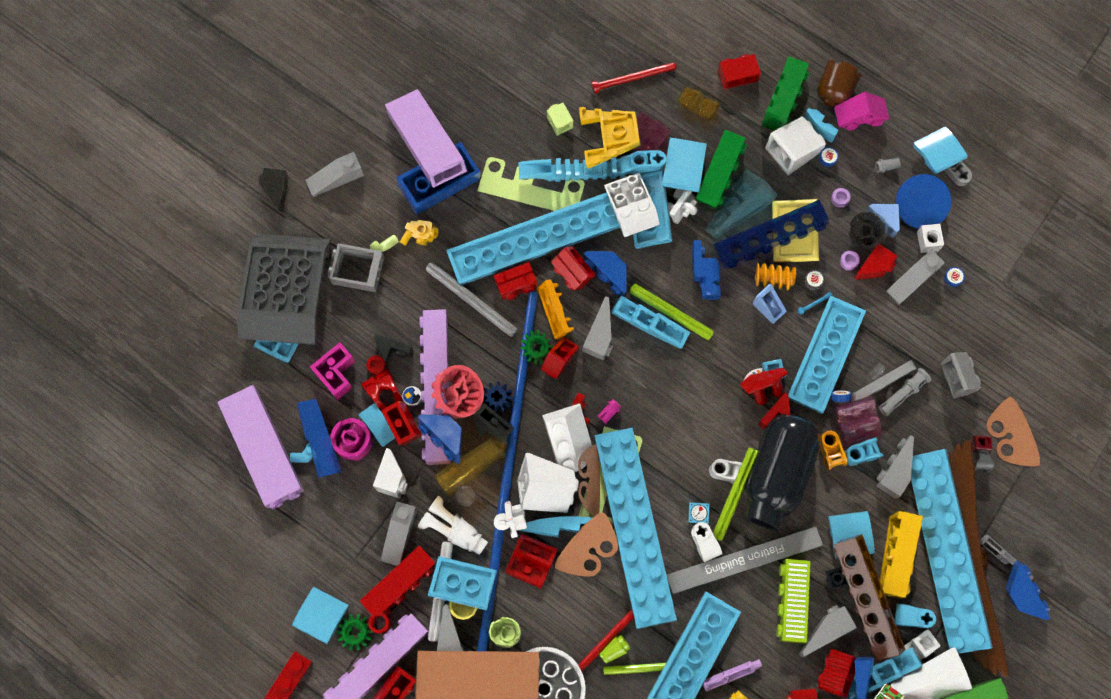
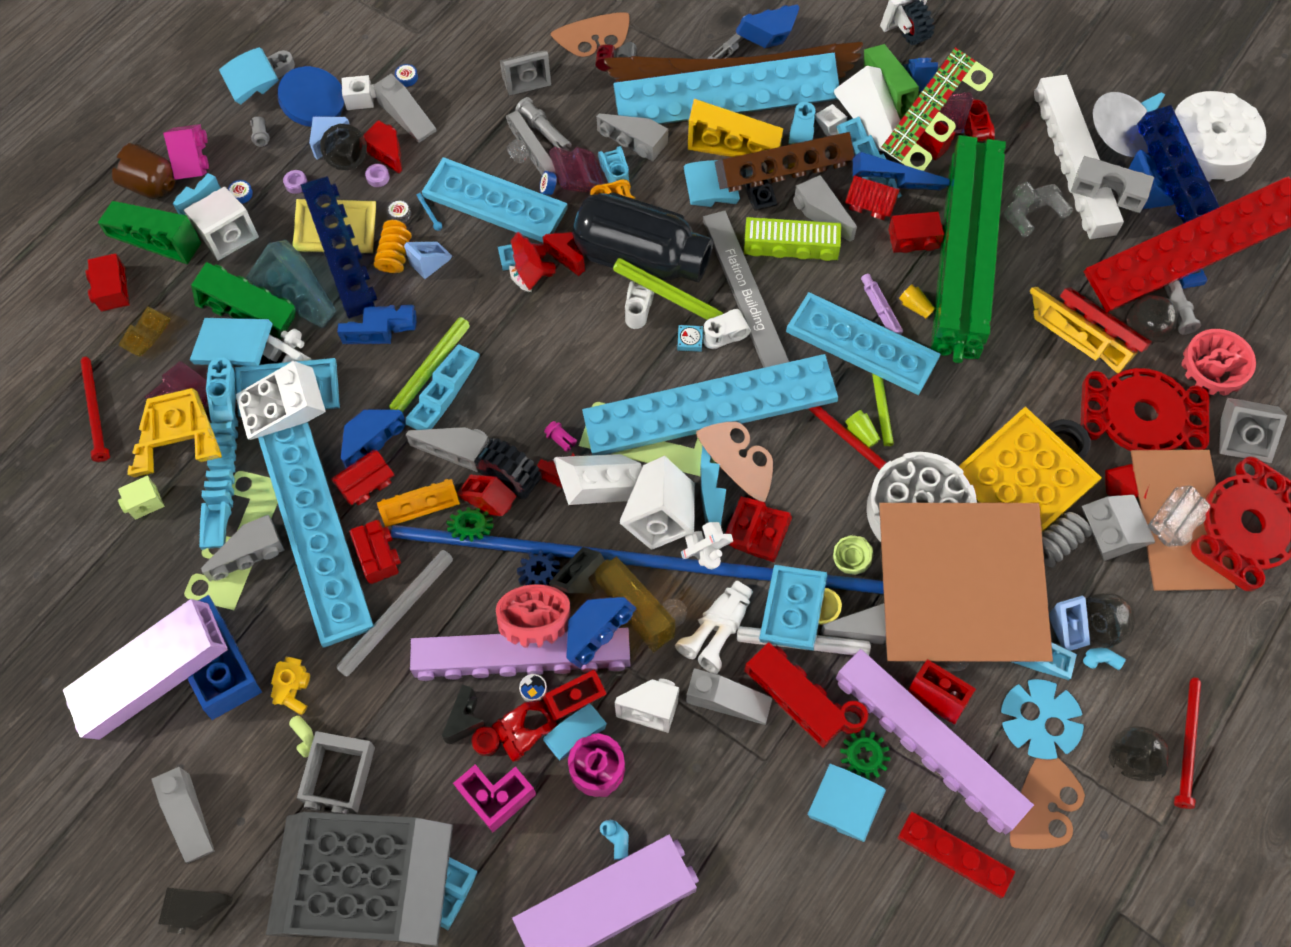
camera: 90 degrees left, 10 degrees down
blue slope [297,399,342,478] -> none
nougat piece [578,444,600,517] -> none
none -> light grey slope [201,515,284,581]
none -> black bush [474,438,542,499]

